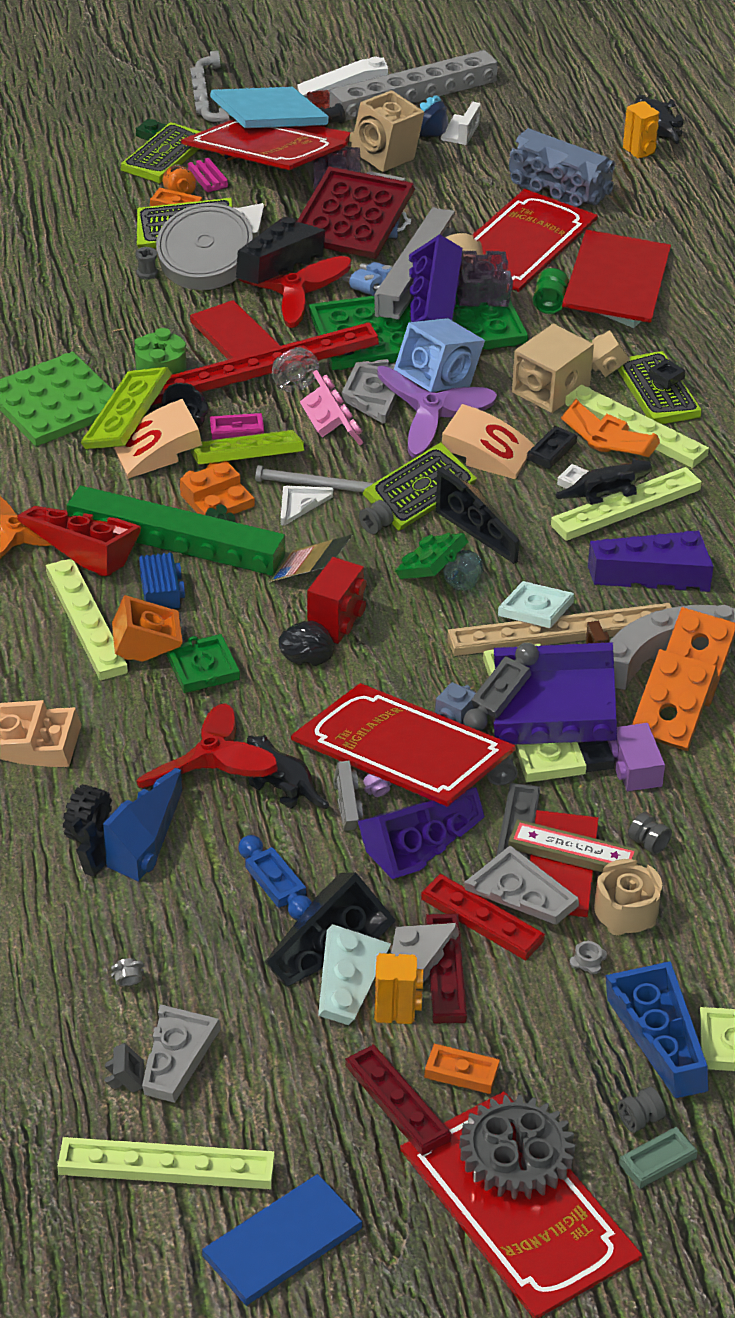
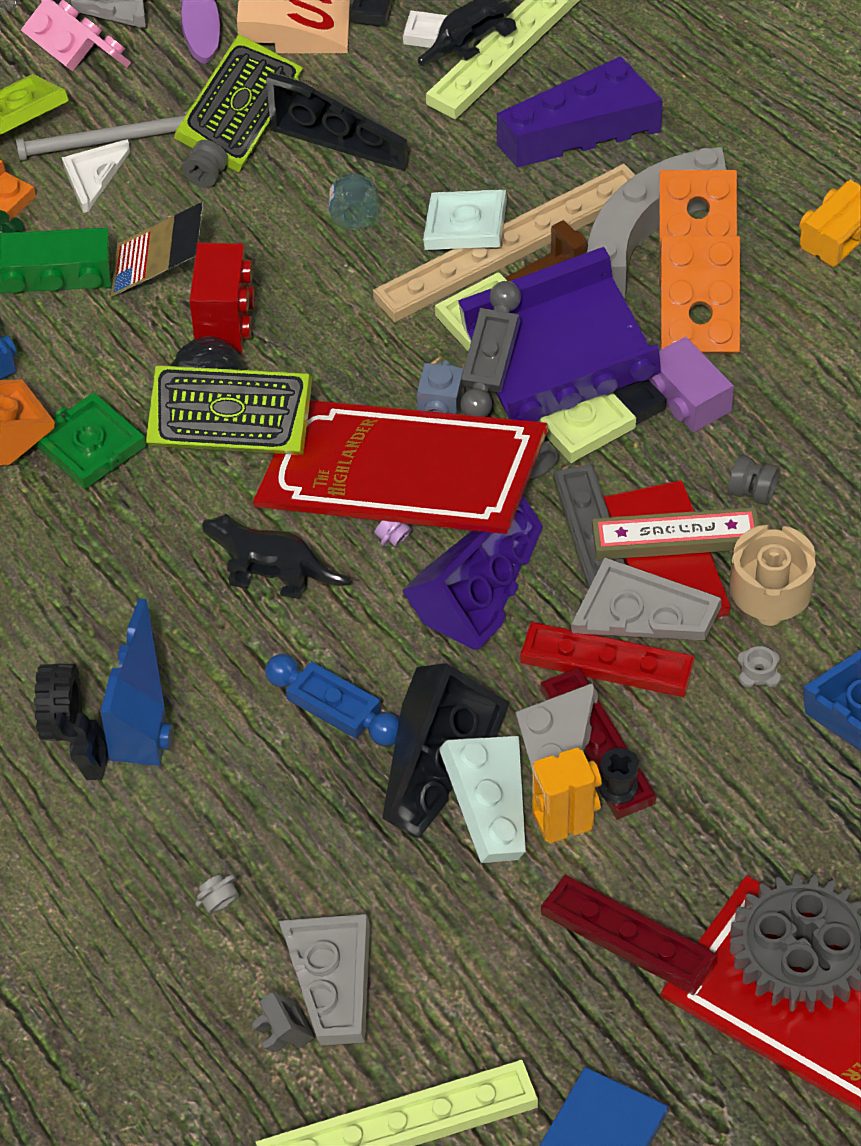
camera: 20 degrees left, 10 degrees up
red piece [136,703,278,788] -> none
light grey wing [333,761,363,831] -> none
green plate [395,533,469,579] -> none
orange plate [424,1043,500,1094] -> none
none -> tile [146,366,313,455]
none -> black bush [599,748,639,805]

